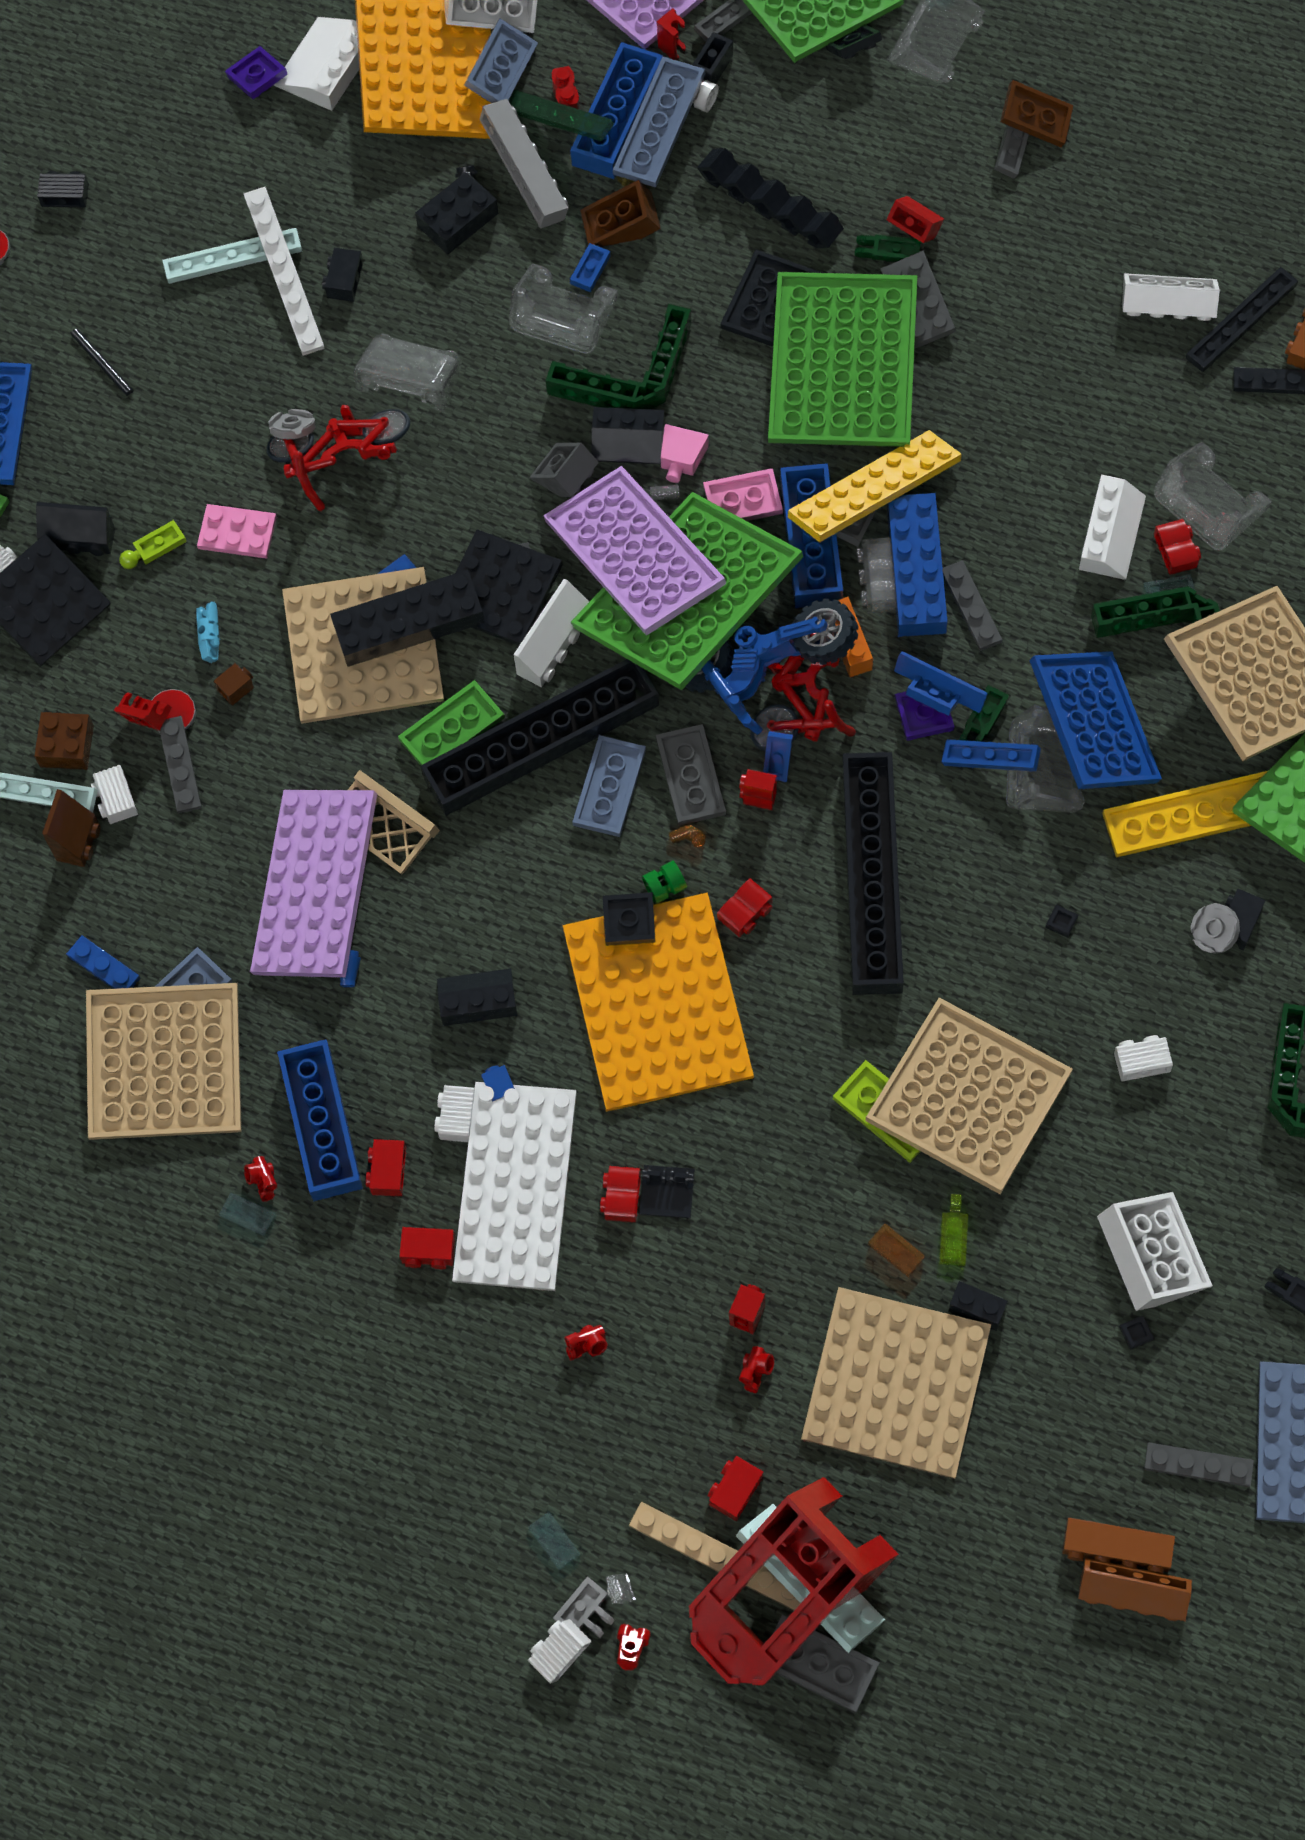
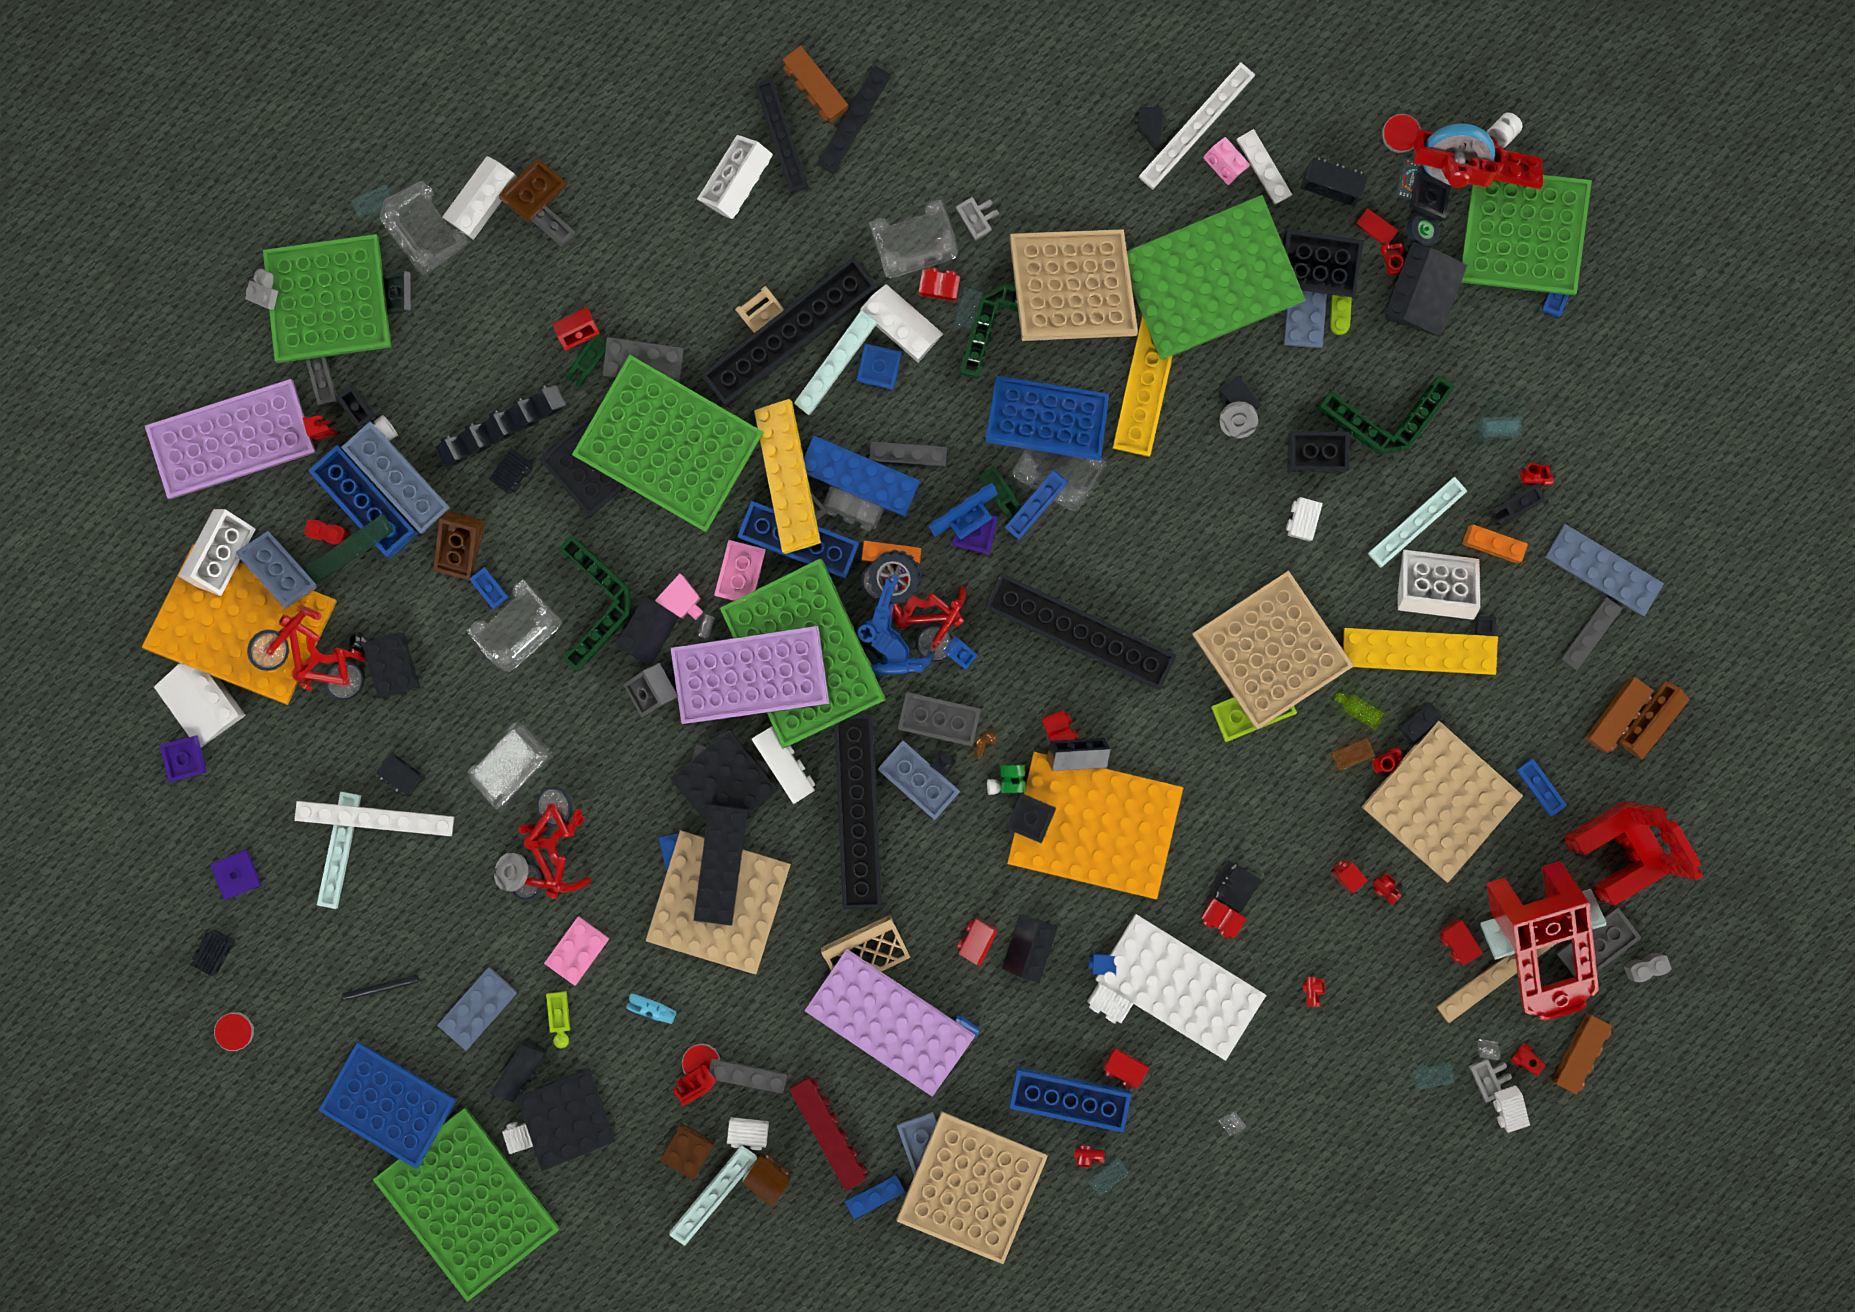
camera: 70 degrees left, 20 degrees up
reddish brown brick [213,663,254,706] -> none
bright green plate [398,680,505,765] -> none
red brick [399,1227,455,1269] -> none
light grey brick [479,99,569,228] -> none
red brick [739,769,777,810] -> none
black tile [1045,905,1079,938] -> none
none -> dark purple plate [210,850,261,900]
none -> piece [247,604,365,701]
none -> sand blue plate [437,967,518,1051]
none -> white slope [442,156,517,240]
none -> black brick [489,448,532,494]
none -> black brick [701,257,877,407]
none -> tan plate [735,286,784,333]
none -> dark red brick [789,1076,868,1191]
none -> light aqua plate [794,310,878,415]
none -> blue plate [856,344,902,390]
none -> black plate [930,750,956,777]
none -> light grey hinge [956,197,999,241]
none -> slope [957,918,997,966]
none -> white hinge [987,779,1001,795]
none -> brick [1047,738,1111,771]
none -> clear plate [1219,1111,1246,1136]
none -> black brick [1287,431,1349,473]
none -> yellow plate [1343,628,1498,675]
none -> light aqua plate [1367,477,1467,568]
none -> red plate [1372,746,1402,773]
none -> orange brick [1462,525,1528,563]
none -> blue plate [1516,759,1567,817]
none -> dark orange brick [1551,1013,1612,1095]
none -> red bracket [1564,801,1703,906]
none -> light grey brick [1624,953,1671,982]

